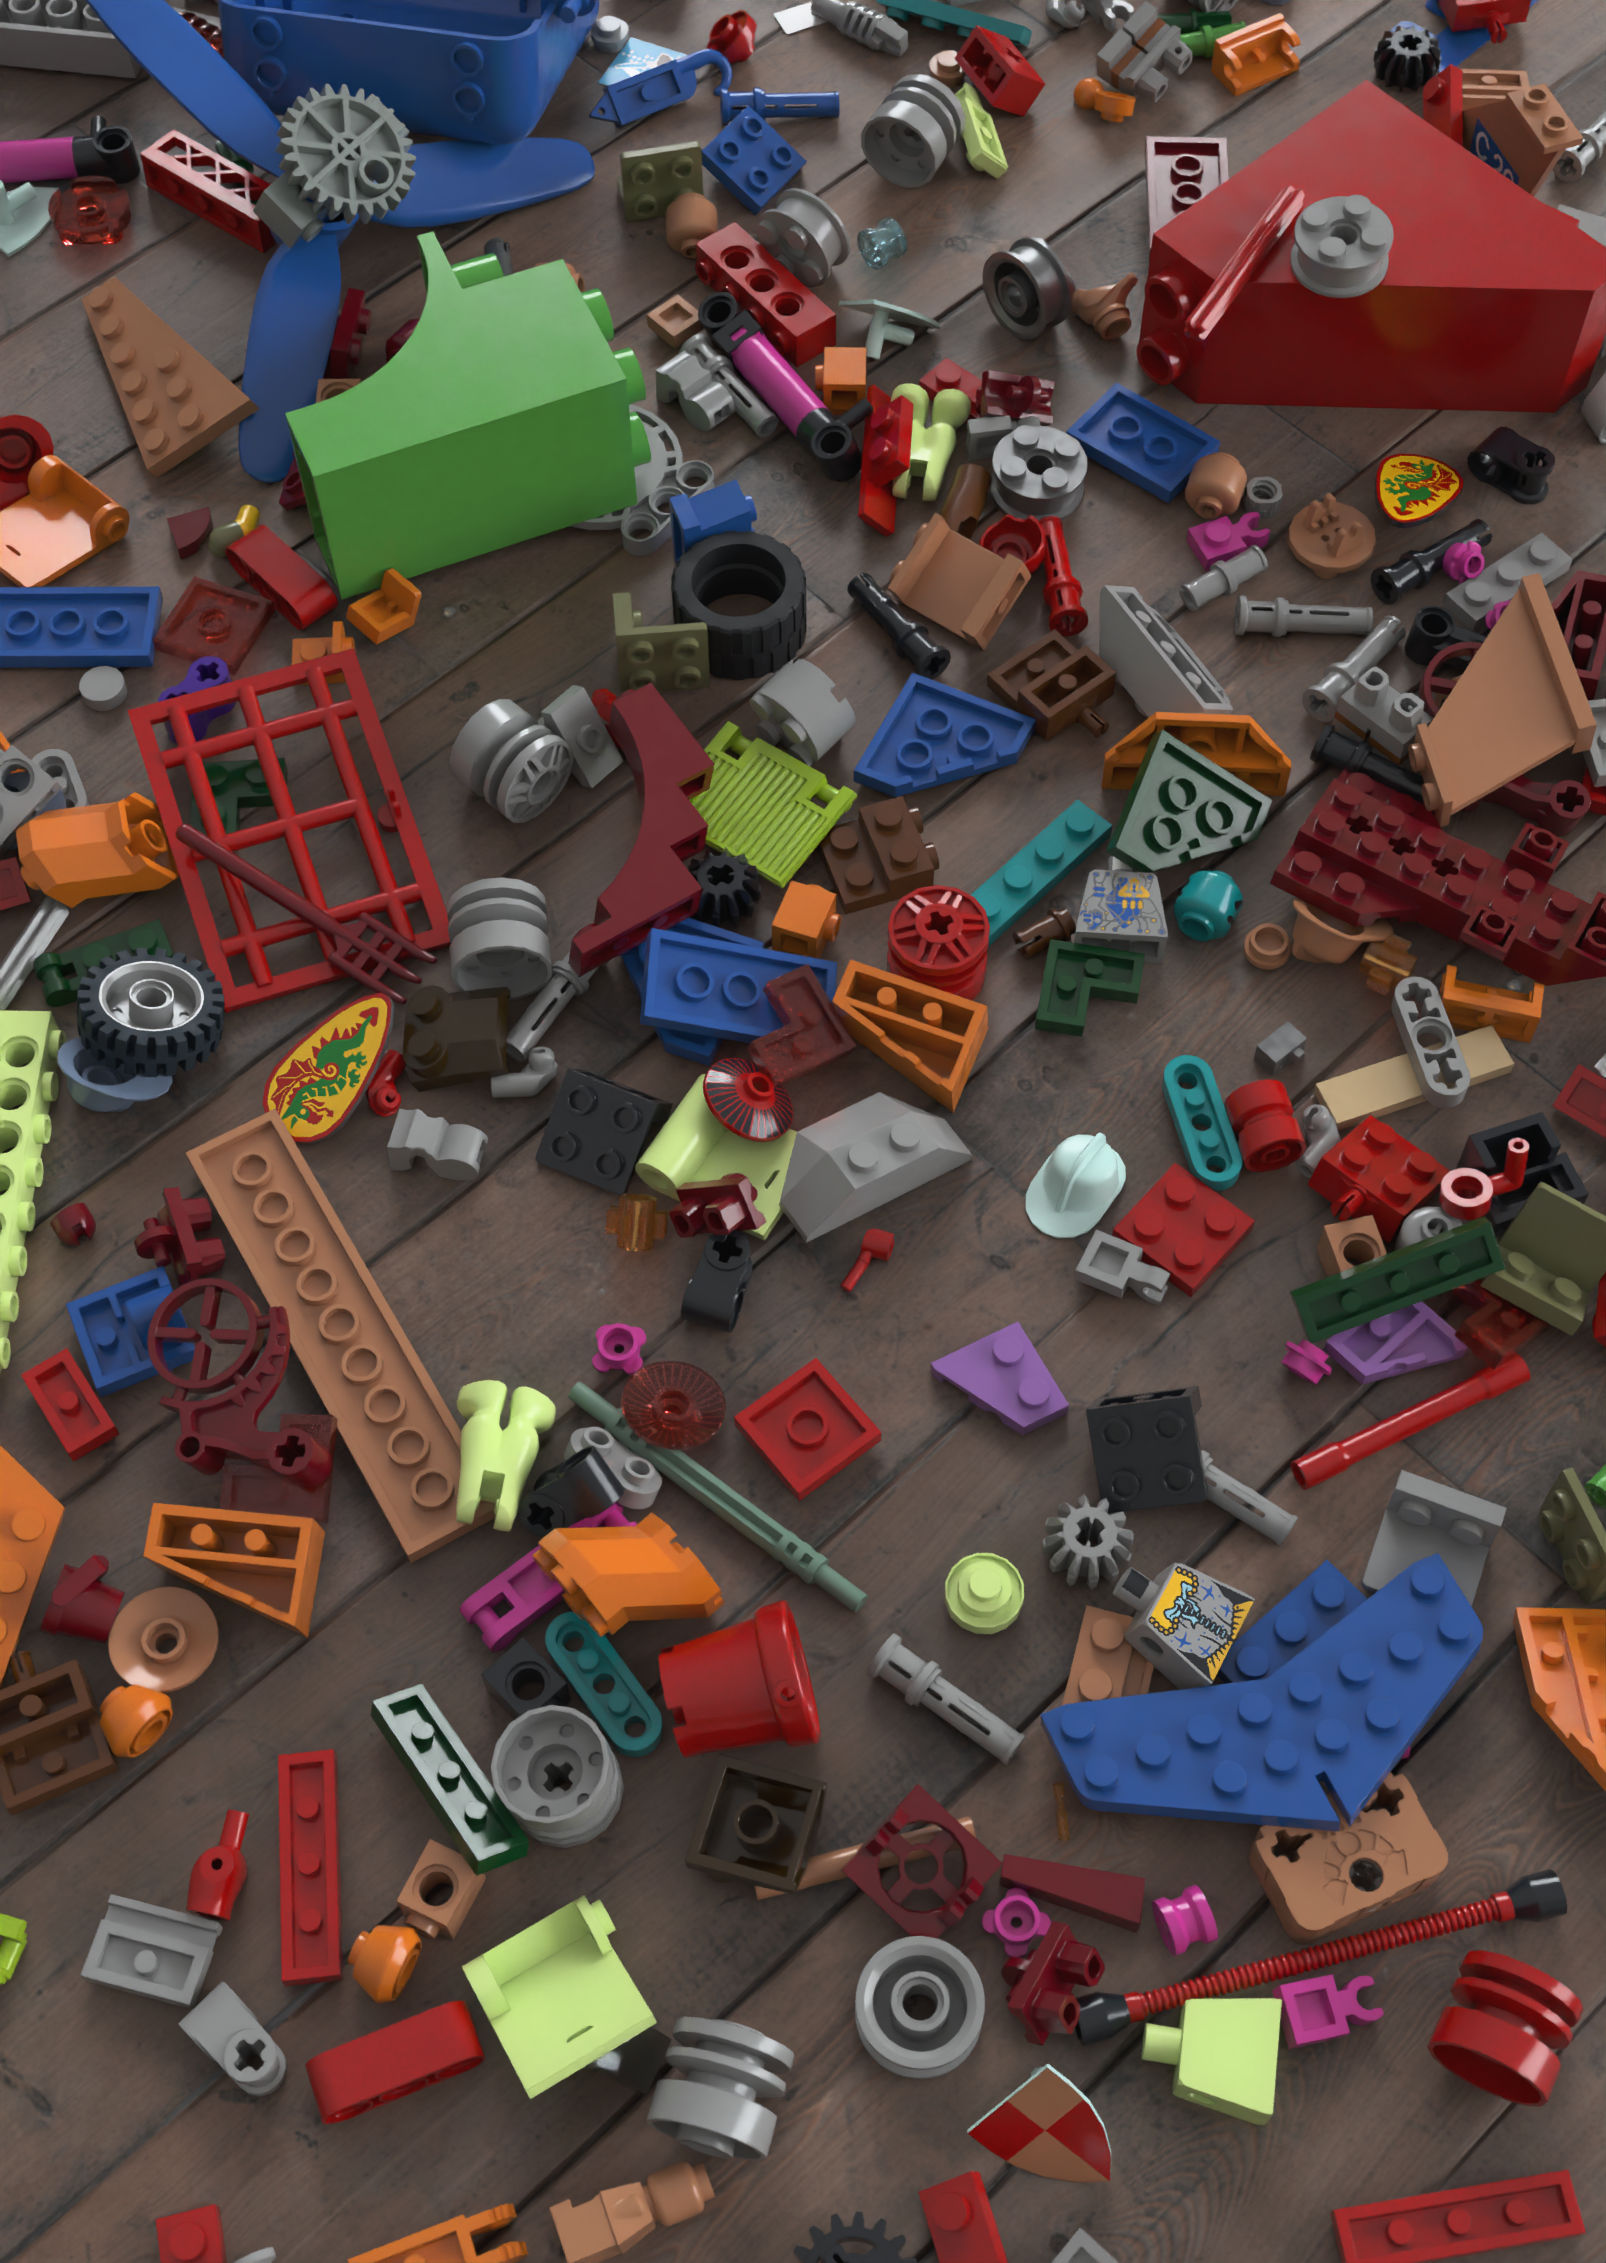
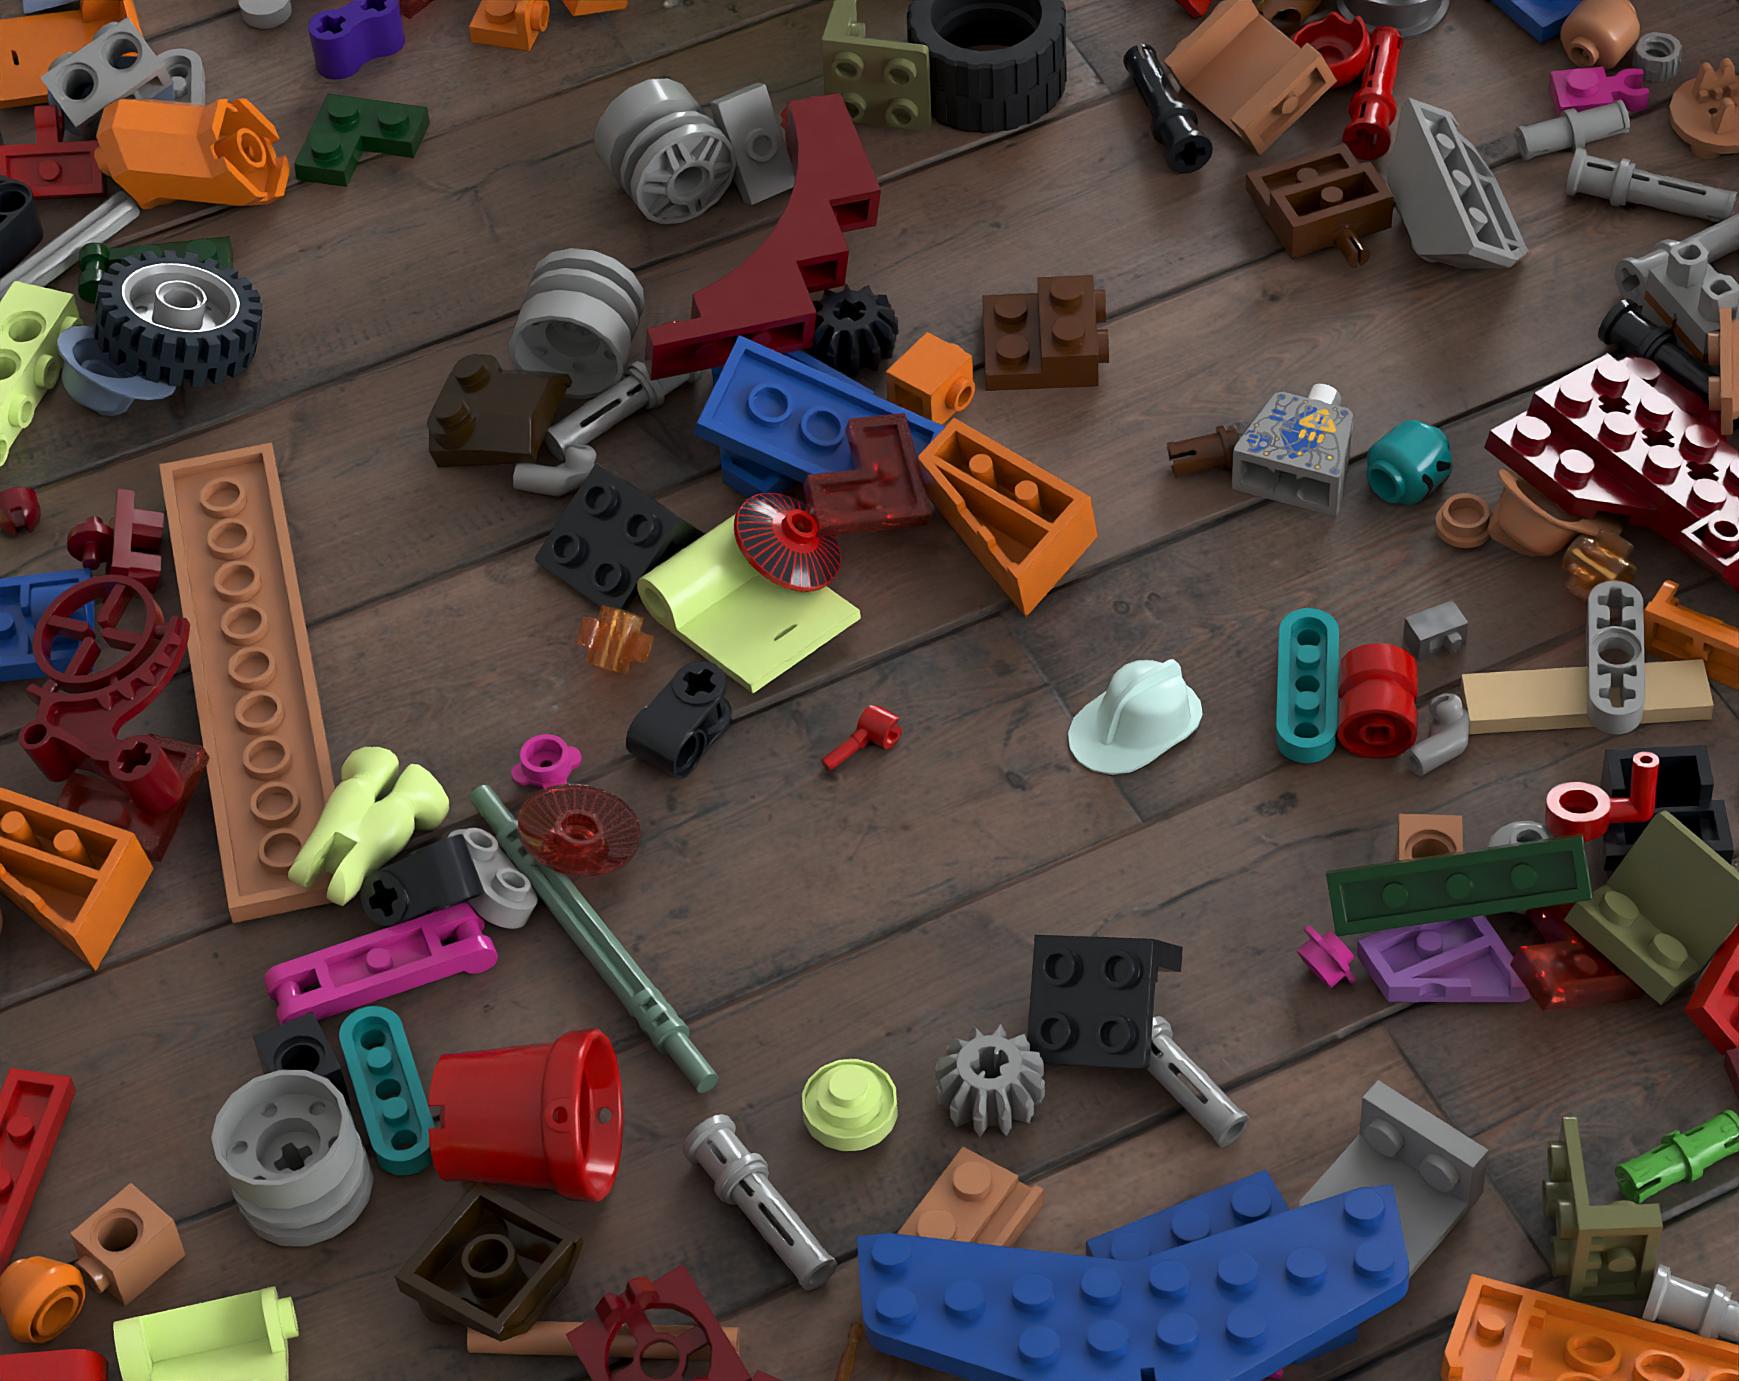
camera: 20 degrees right, 10 degrees down
red door [127,648,451,1013] -> none
dark red piece [176,824,437,1004] -> none
shield [262,993,394,1144] -> none
red arm [365,1049,406,1117] -> none
plate [371,1684,529,1876] -> none
light grey leg [387,1109,489,1181] -> none
orange brick [532,1512,725,1637] -> none
dark red hips [669,1173,766,1238] -> none
lime window [689,721,857,889] -> none
red plate [734,1358,881,1501] -> none
light grey brick [749,658,856,766] -> none
light grey wedge [779,1092,972,1243] -> none
blue plate [854,672,1036,797] -> none
red wheel [887,885,990,1001] -> none
medium lavender wing [931,1322,1069,1436] -> none
teal plate [971,799,1112,947] -> none
dark green plate [1035,939,1145,1037] -> none
light grey plate [1075,1229,1170,1305] -> none
orange wedge [1101,712,1291,796] -> none
plate [1106,729,1272,873] -> none
red plate [1112,1163,1255,1297] -> none
torso [1113,1562,1255,1690] -> none
red piece [1291,1353,1530,1490] -> none
red plate [1307,1115,1450,1244] -> none

